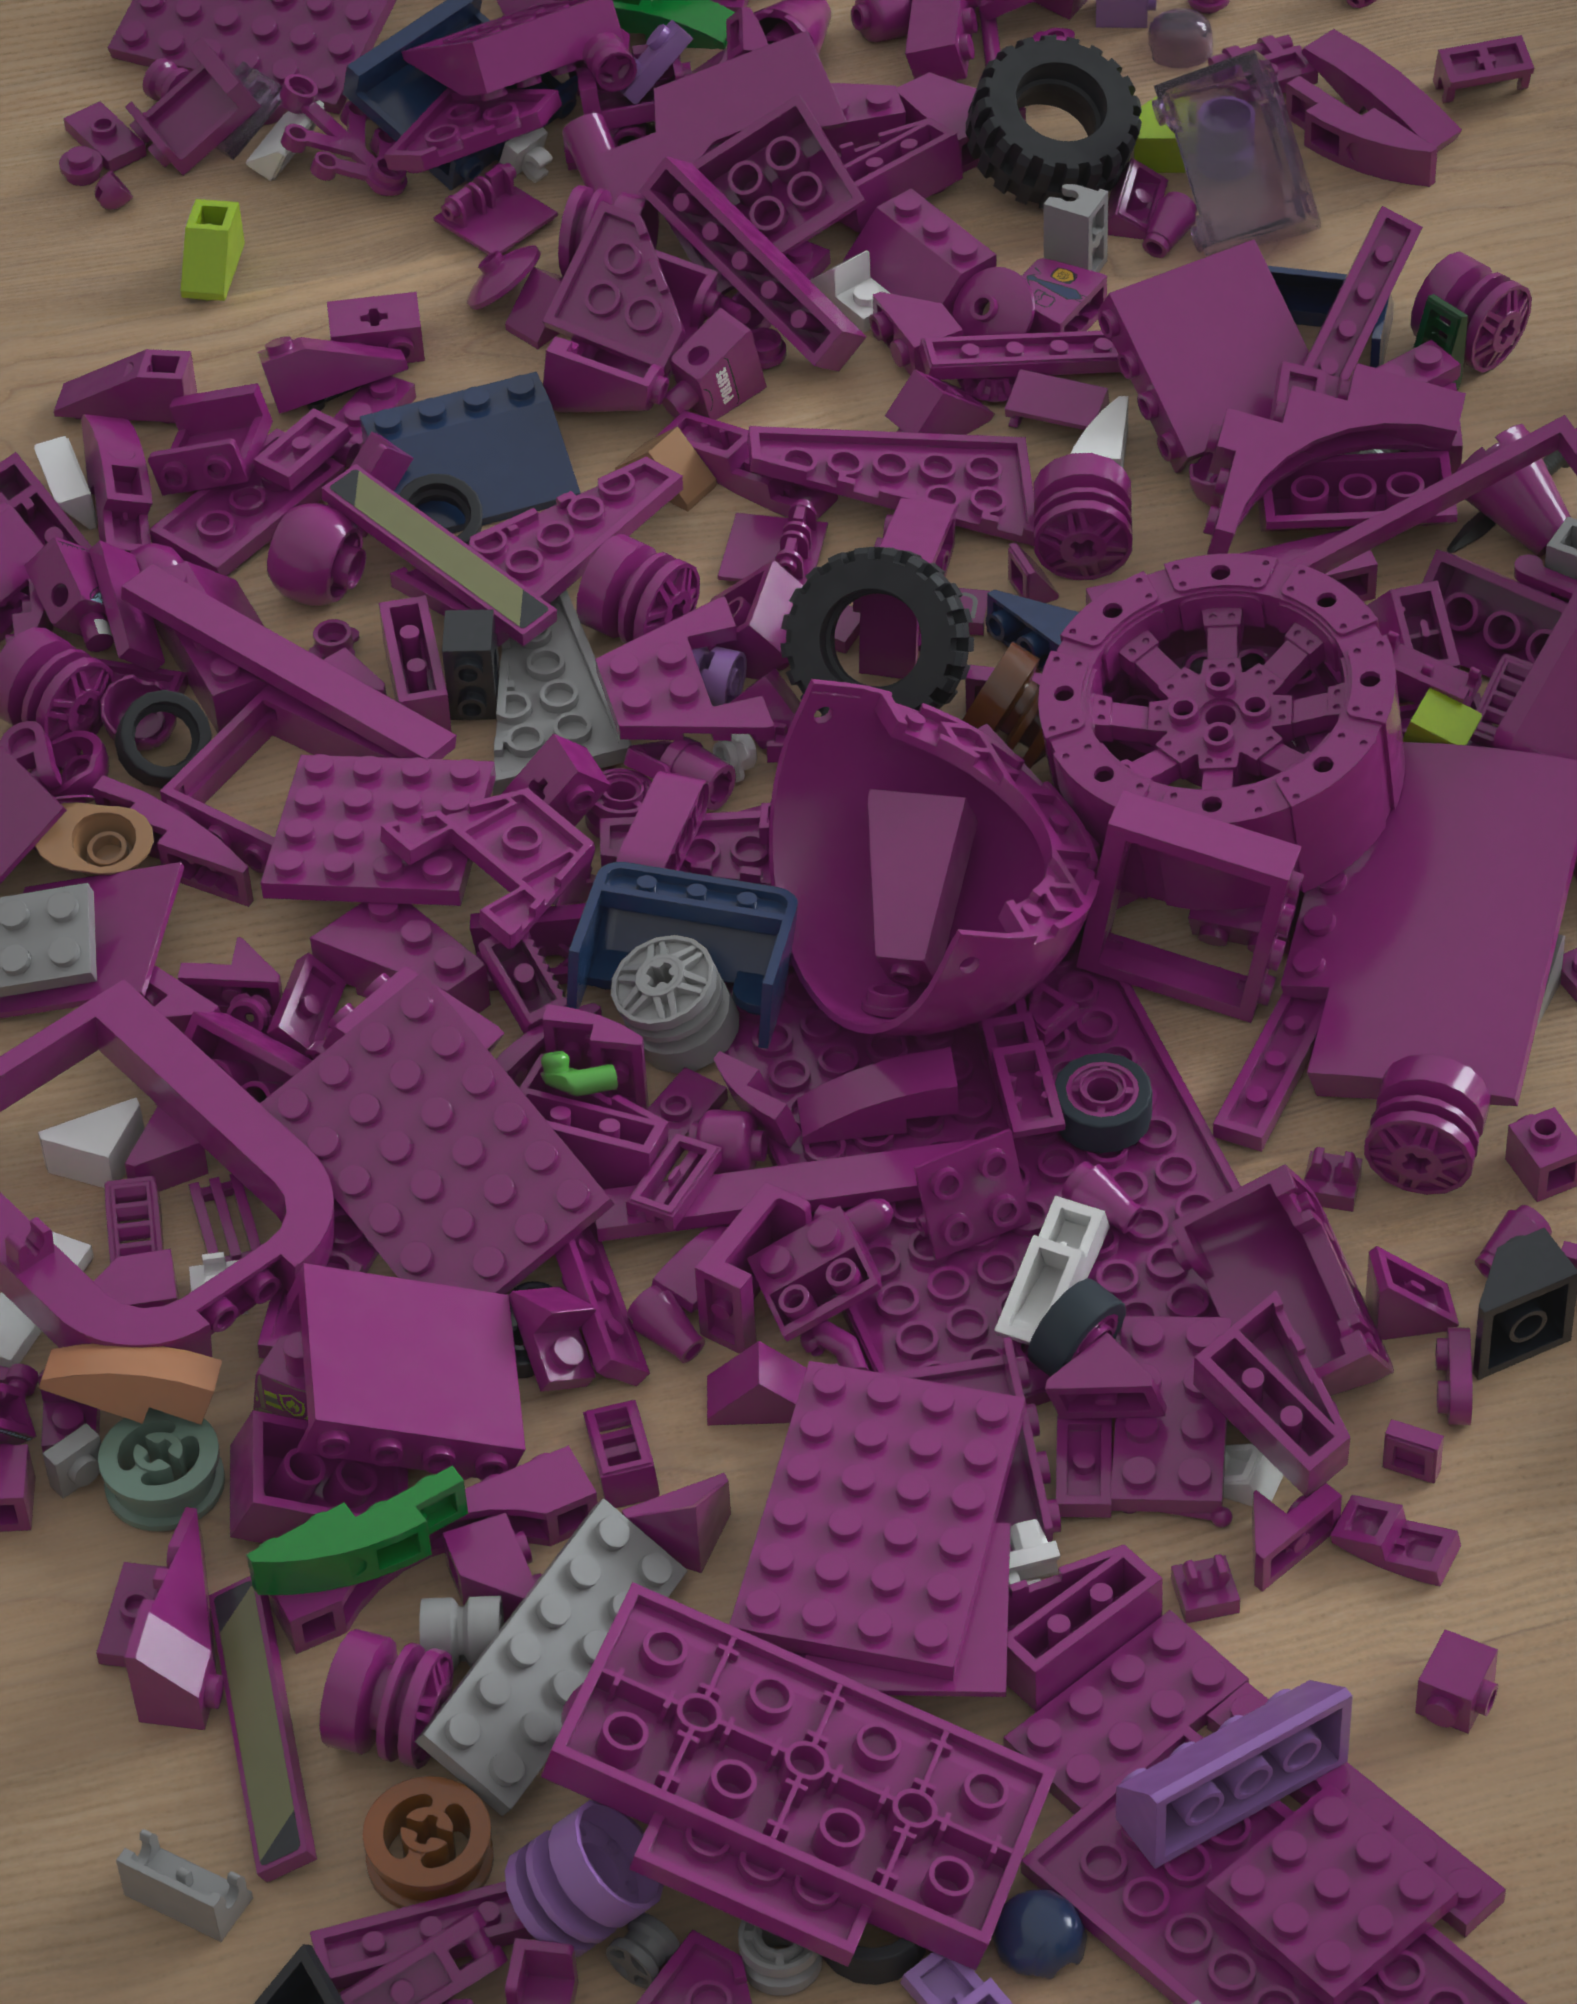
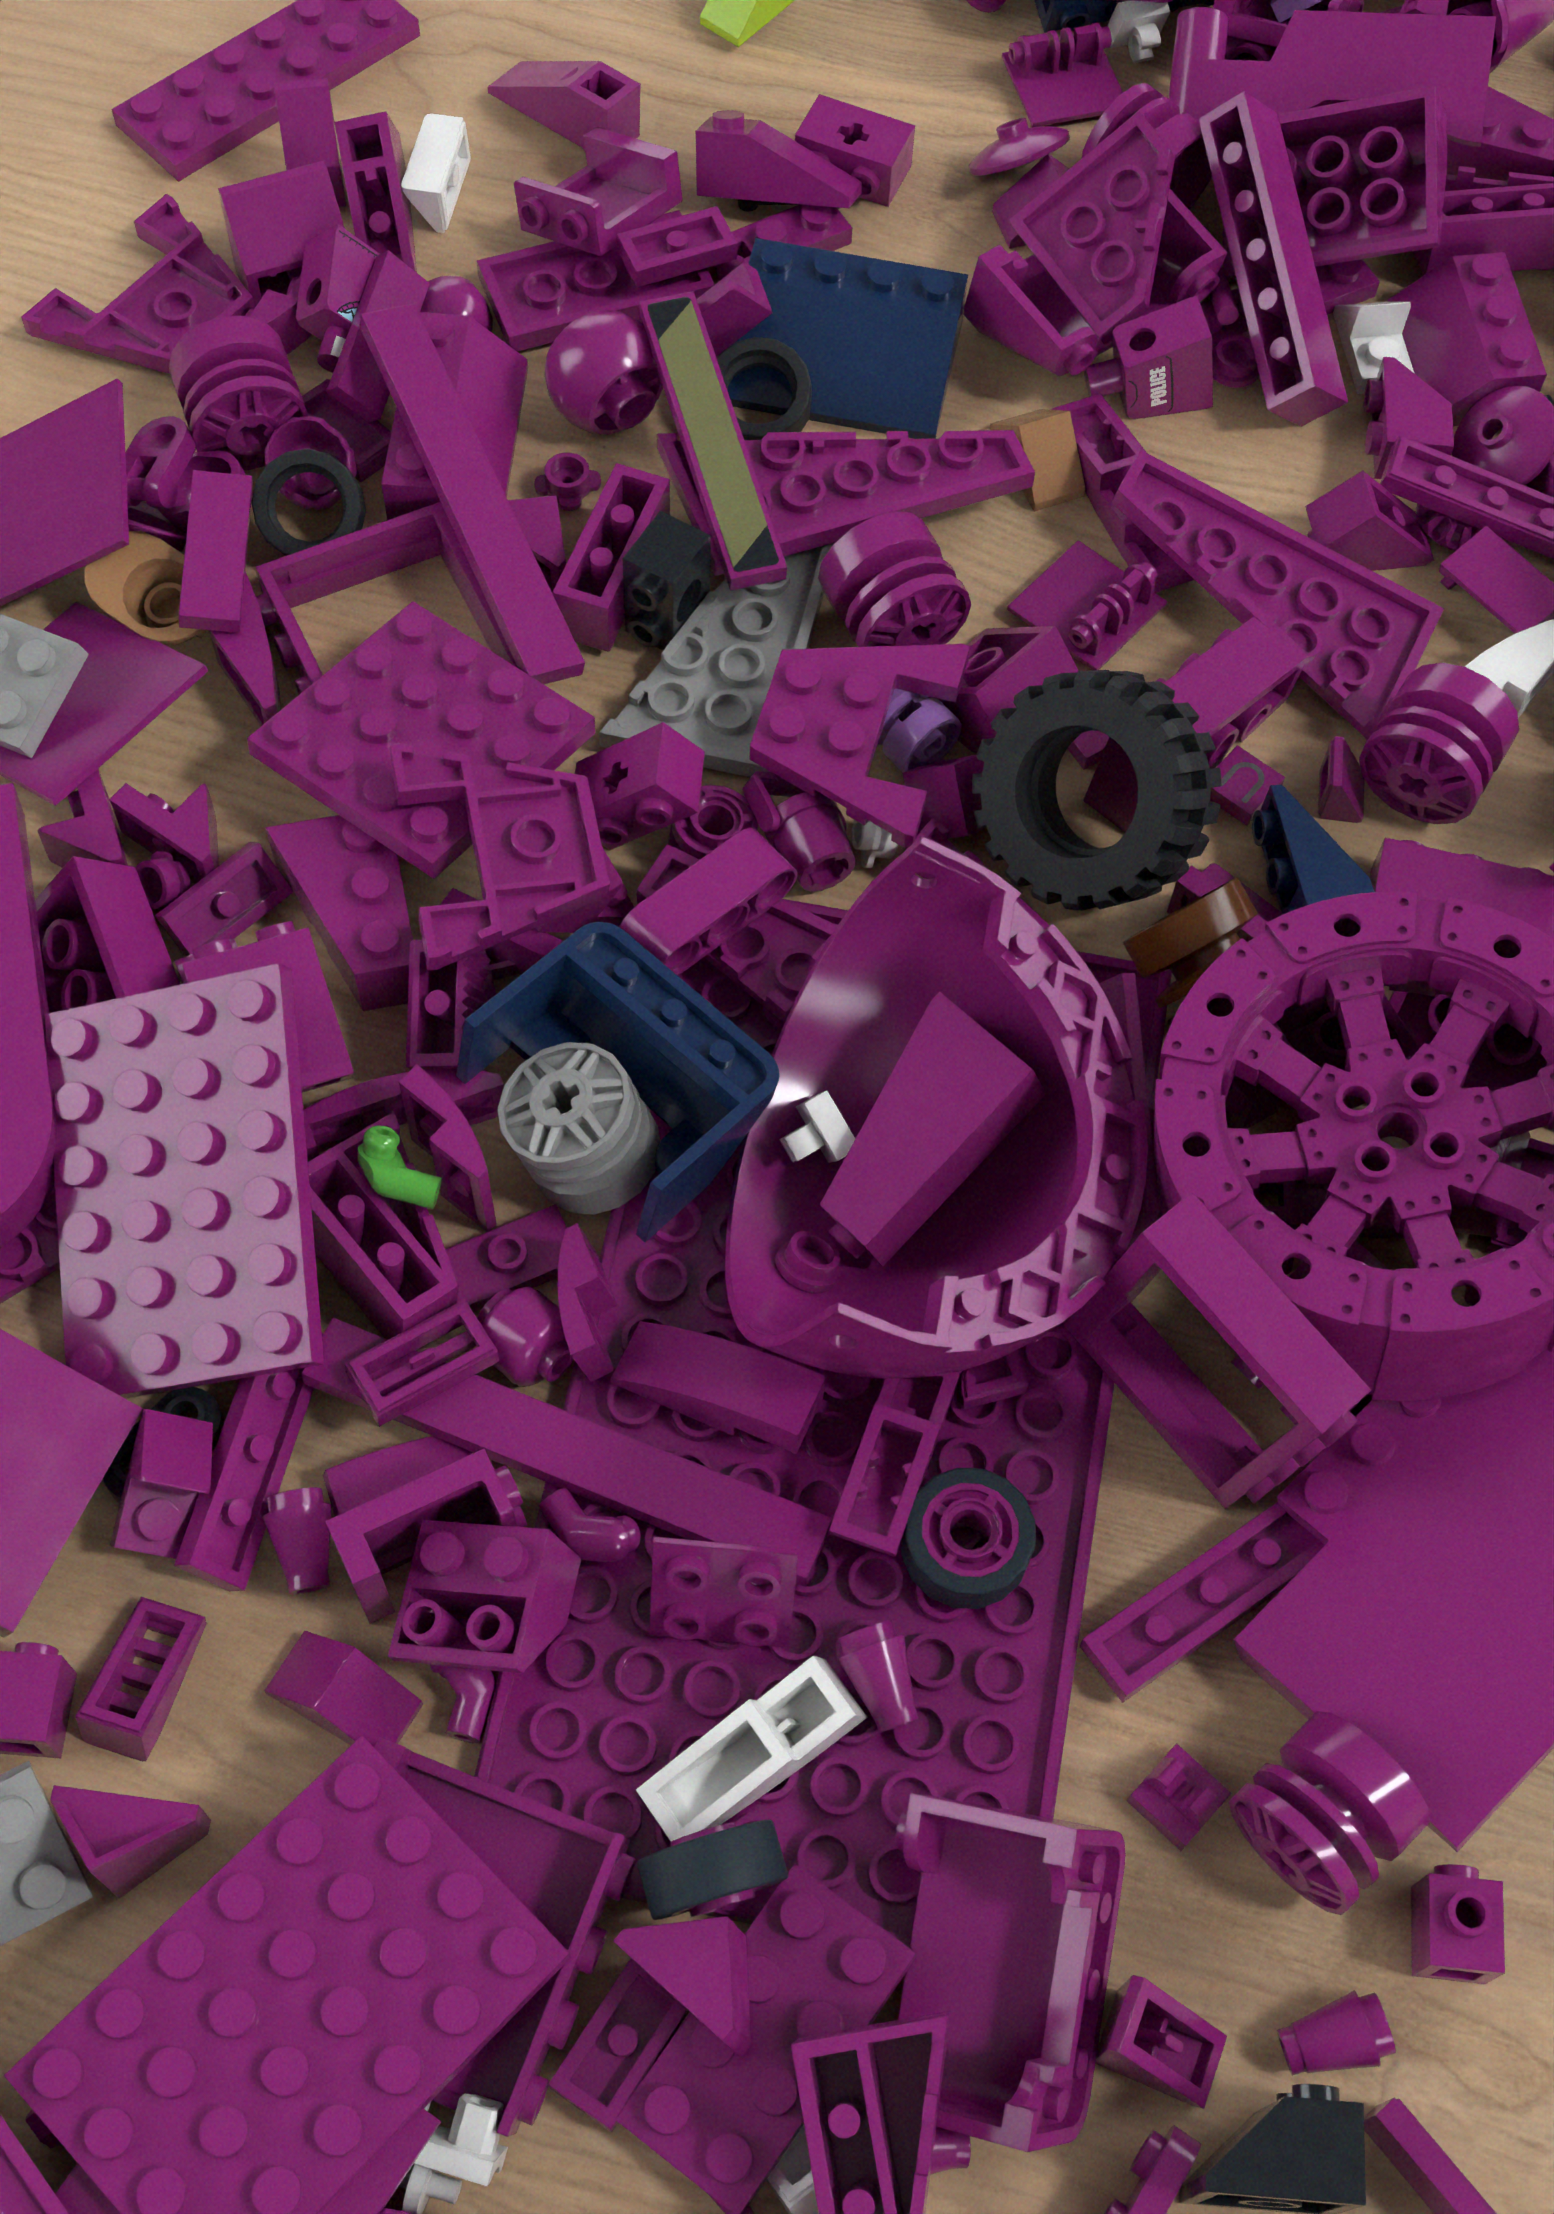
camera: 25 degrees right, 15 degrees up
magenta slope [81,414,153,553] -> none
none -> magenta tile [178,470,253,633]
none -> white tile [779,1090,855,1163]

